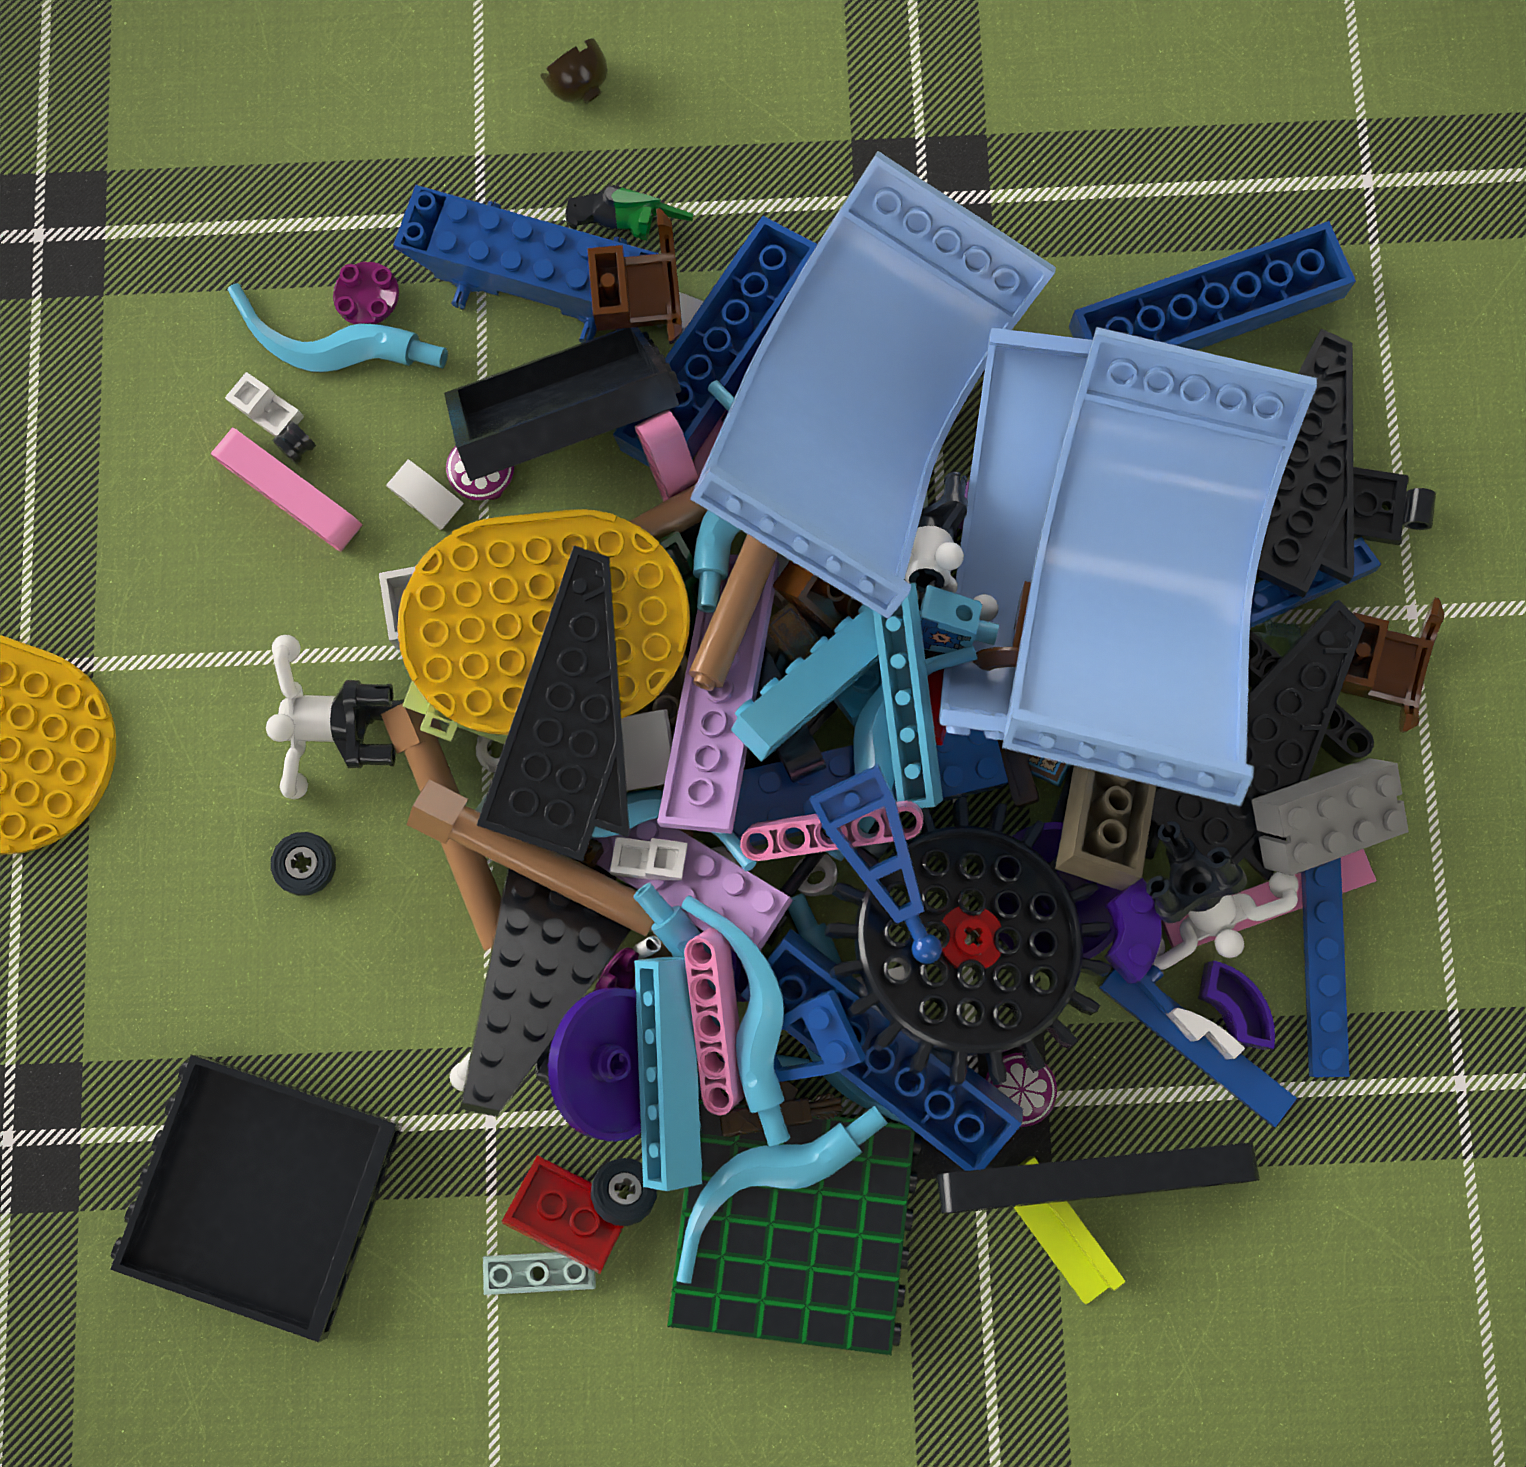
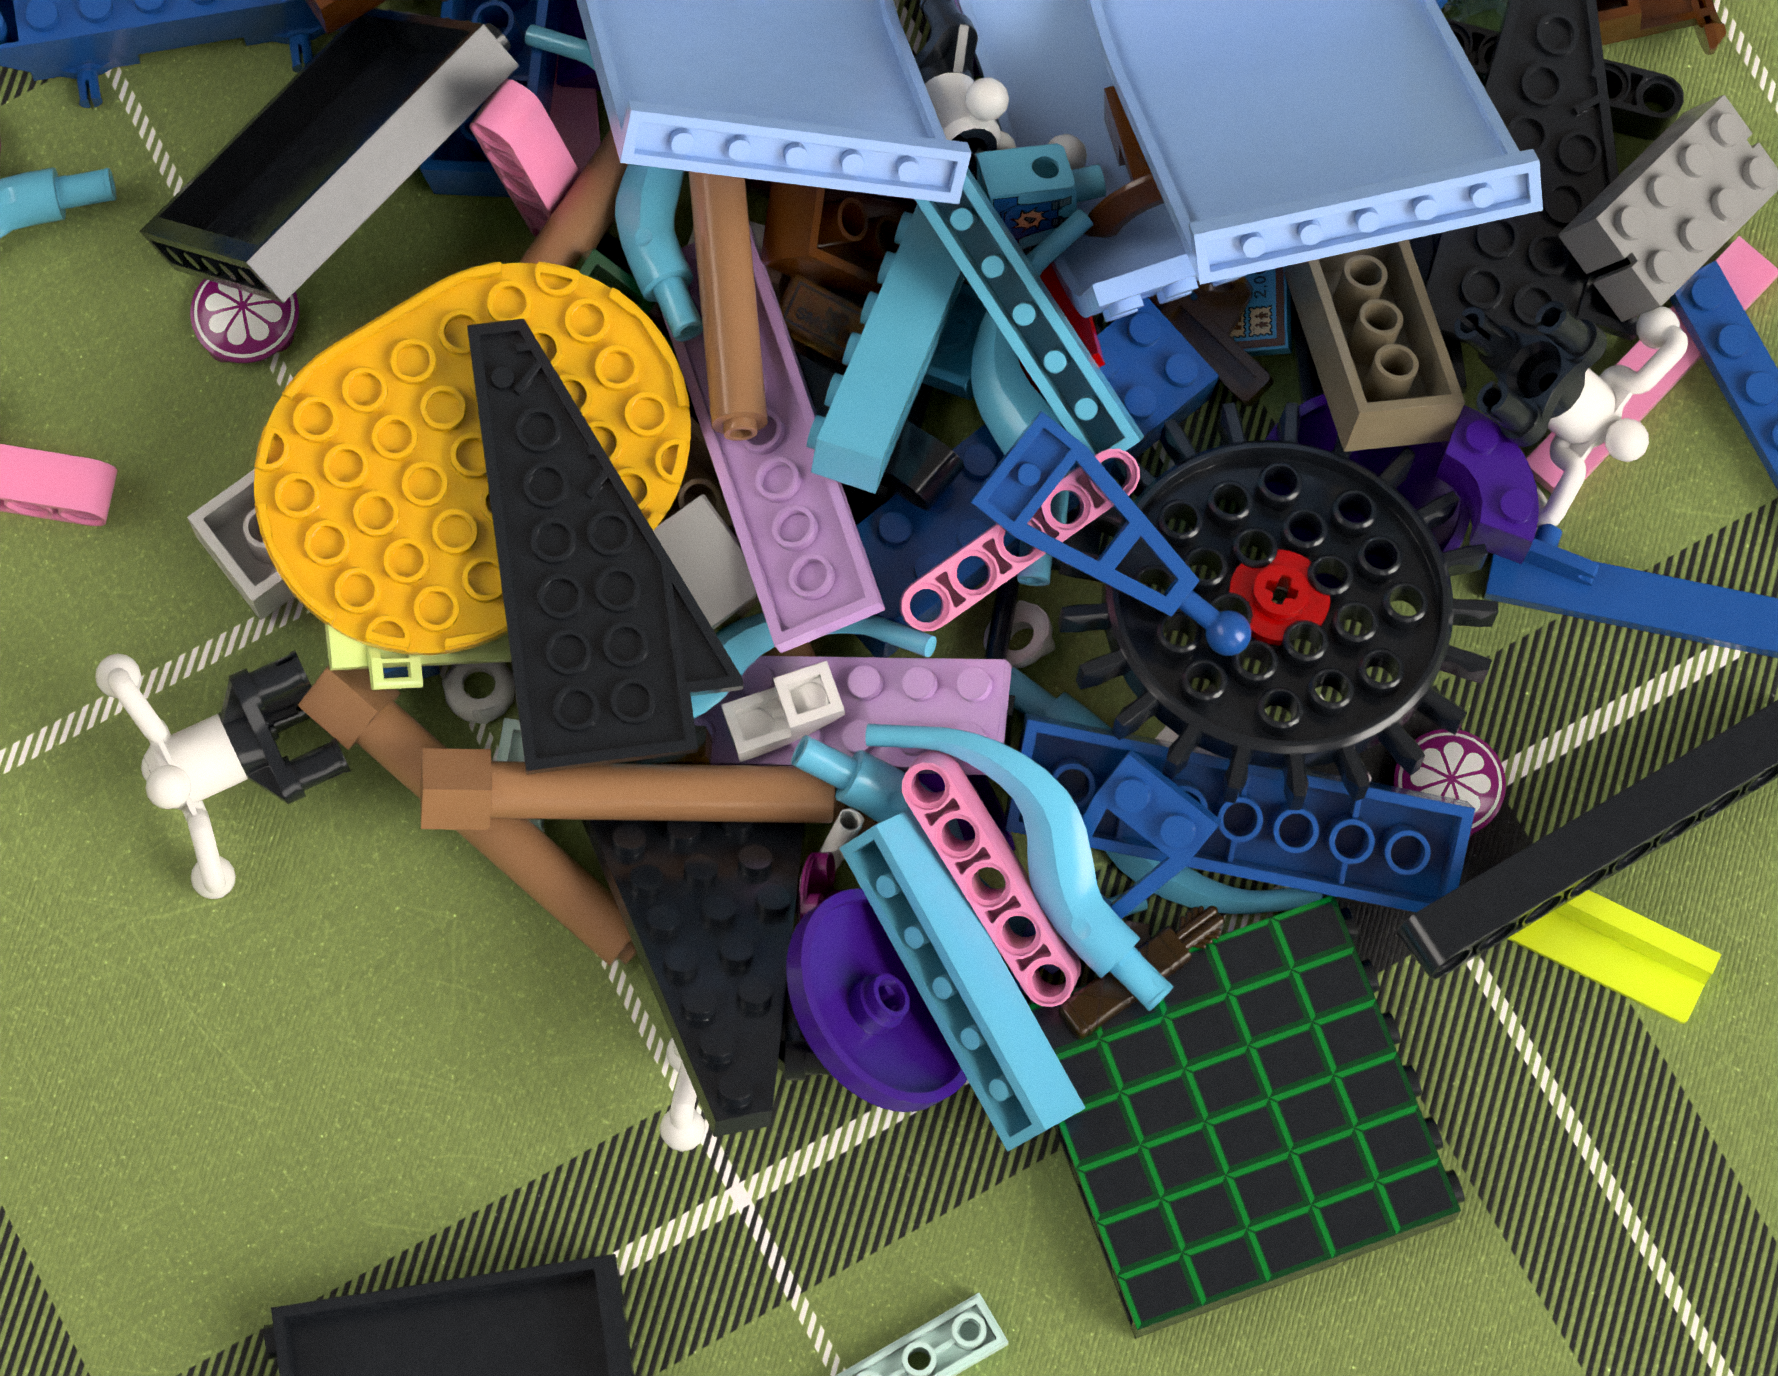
camera: 30 degrees left, 5 degrees down
black bush [271,832,336,896] -> none
white slope [386,459,464,530] -> none
red tile [502,1155,624,1274] -> none
black bush [591,1158,657,1226] -> none
medium azure animal [676,1106,888,1284] -> none
white slope [1166,1008,1245,1060] -> none
dark purple brick [1198,960,1275,1050] -> none

